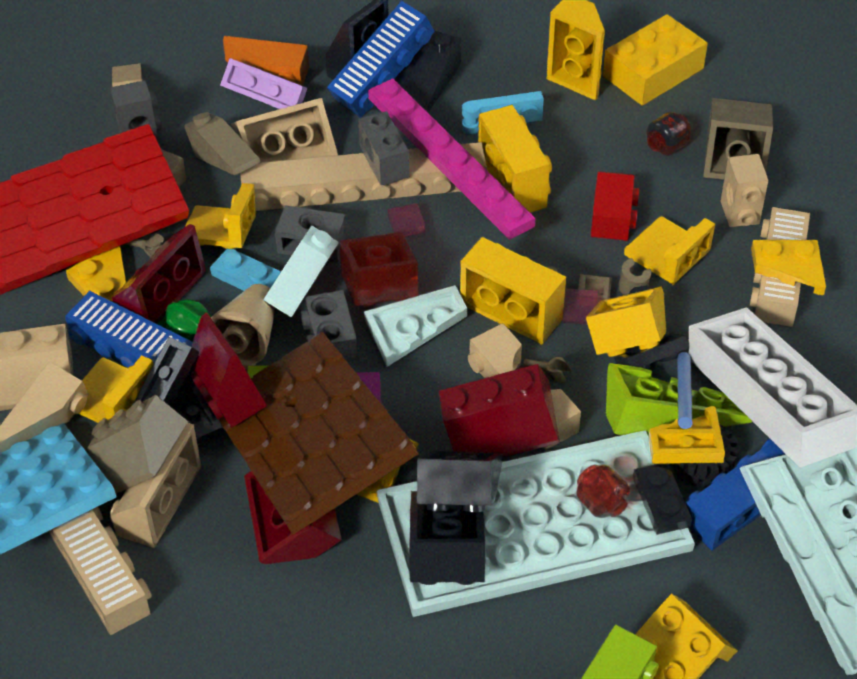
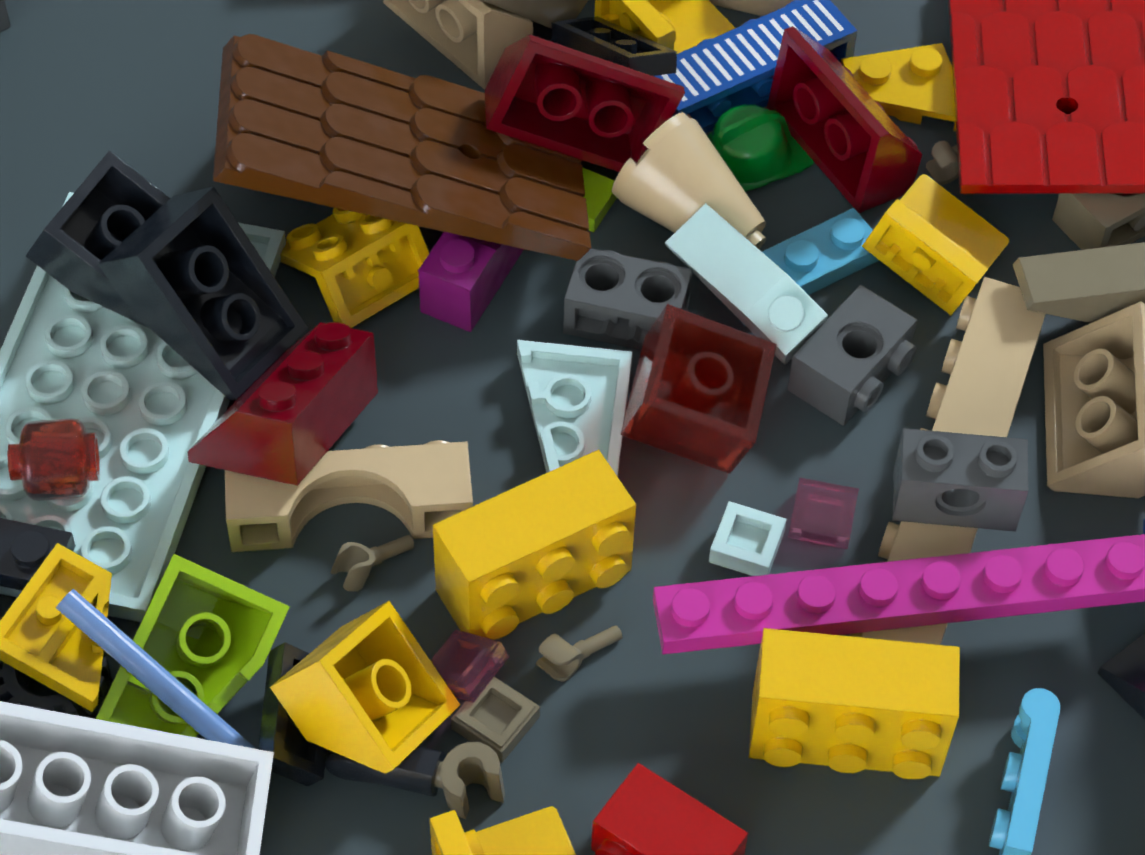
camera: 115 degrees right, 5 degrees up
none -> light aqua plate [709,501,787,576]

